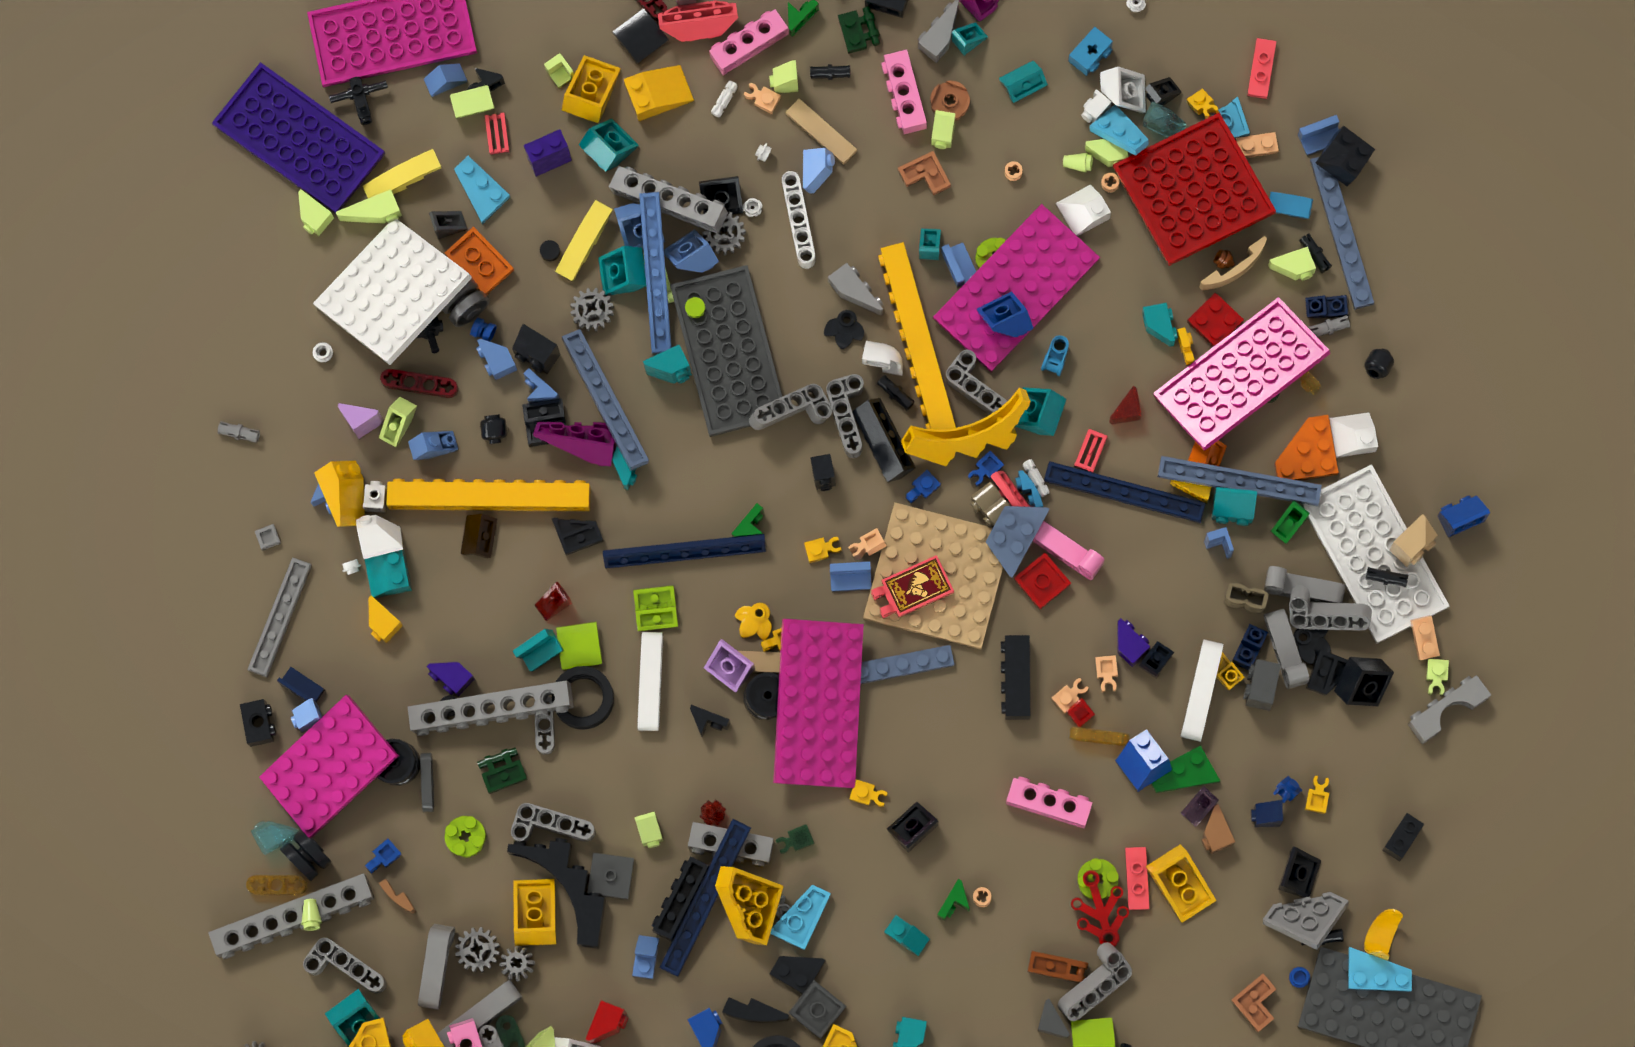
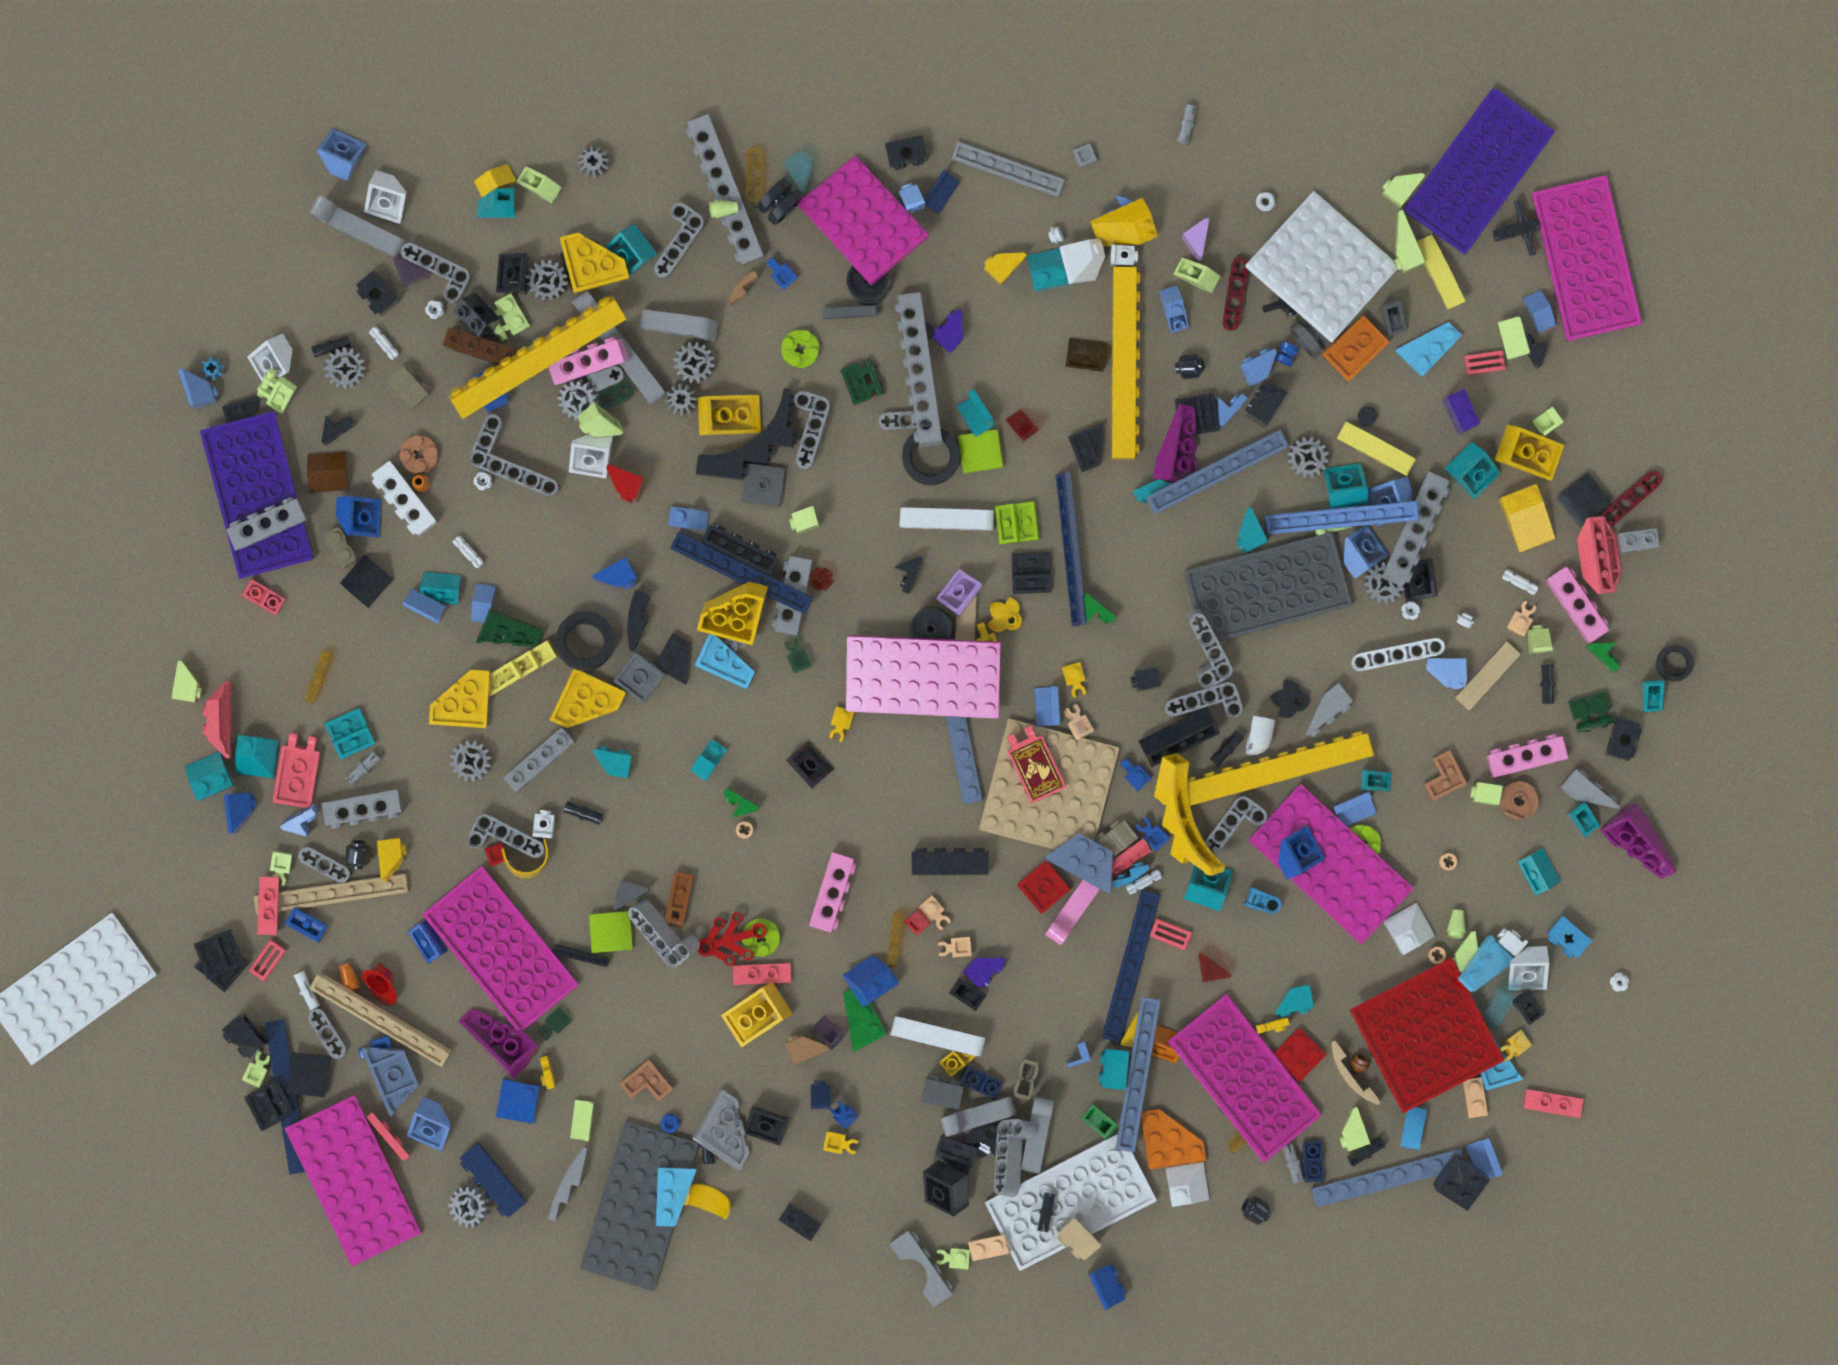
camera: 85 degrees right, 10 degrees up
lime tile [685,297,705,318] -> none
none -> black slope [1011,552,1051,594]

